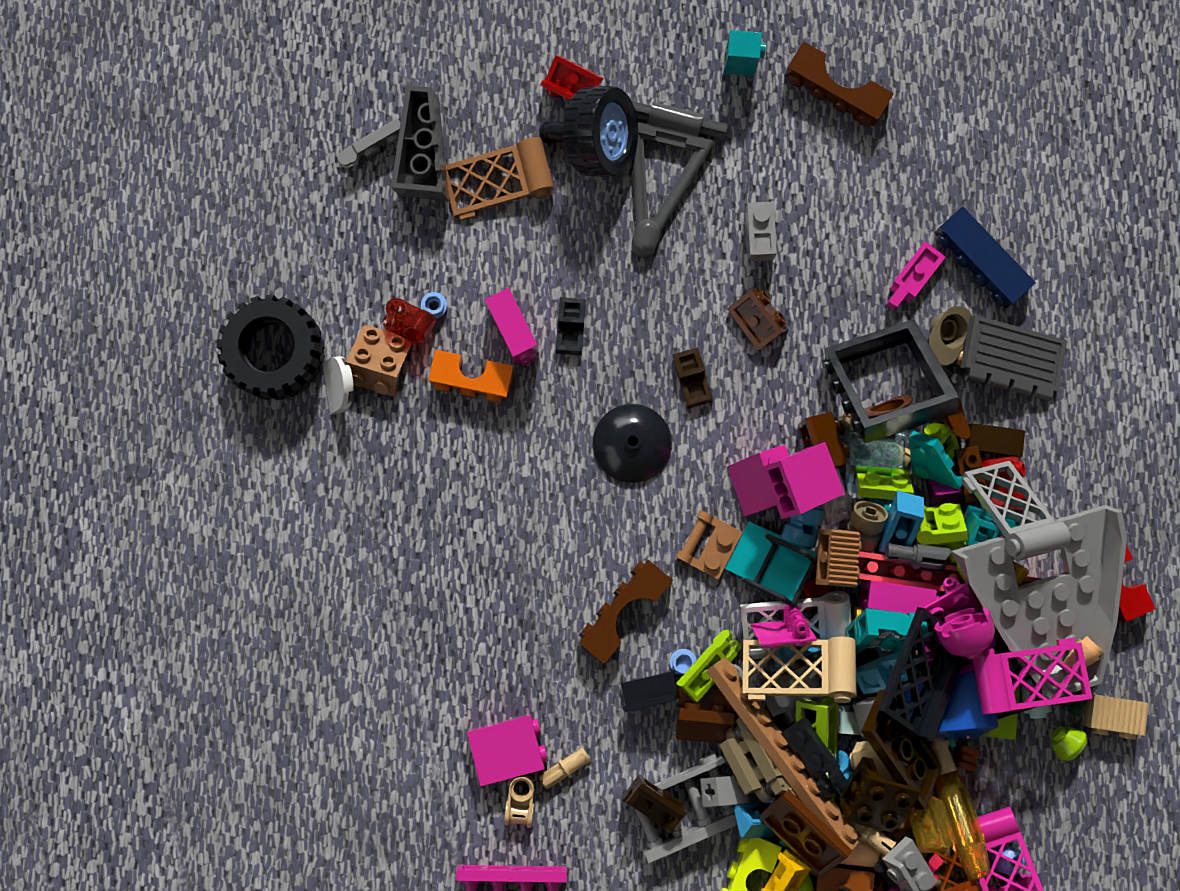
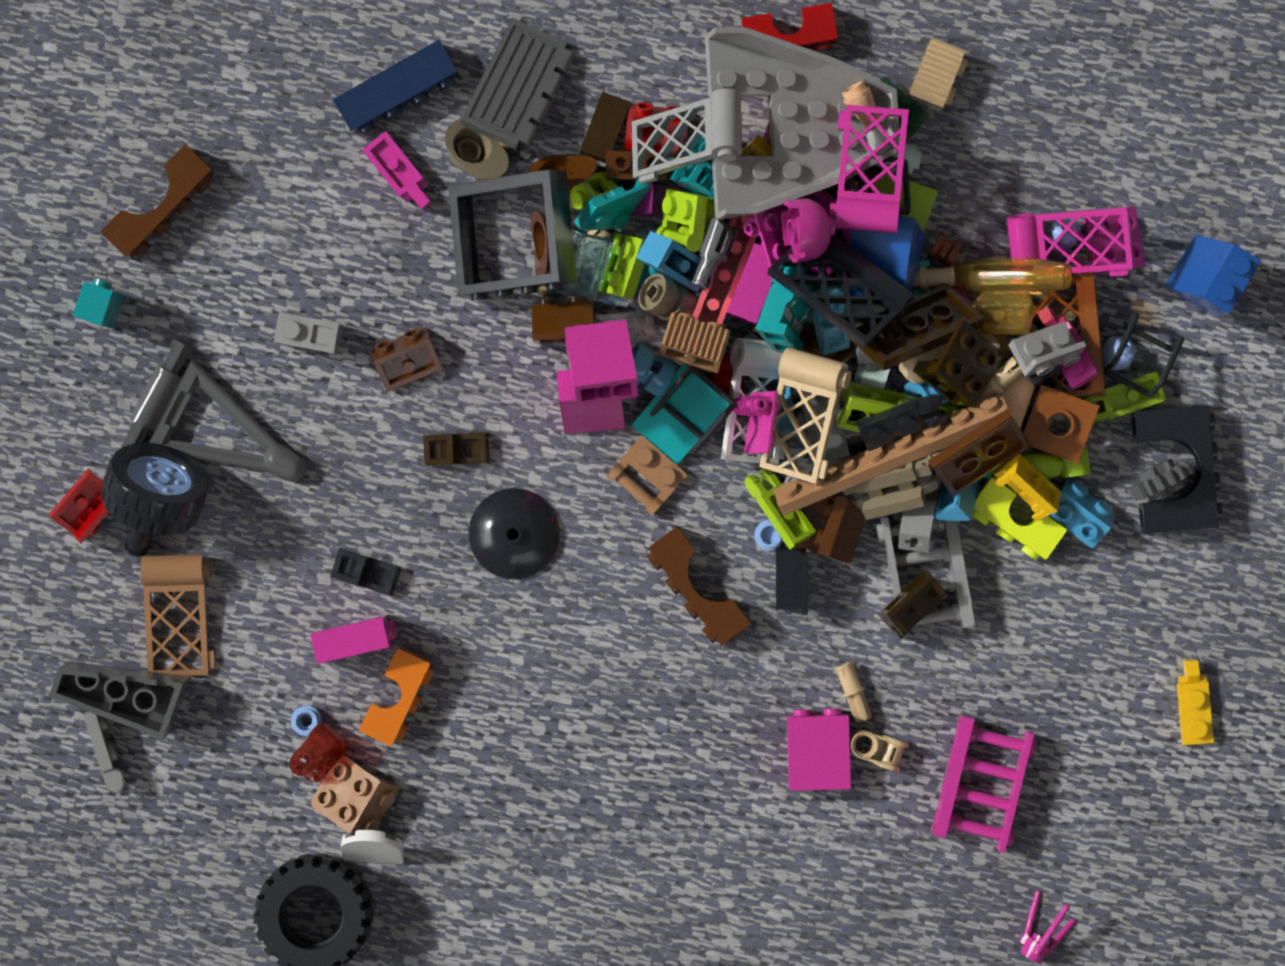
camera: 80 degrees left, 5 degrees up
lime cone [1050,726,1087,761] -> none

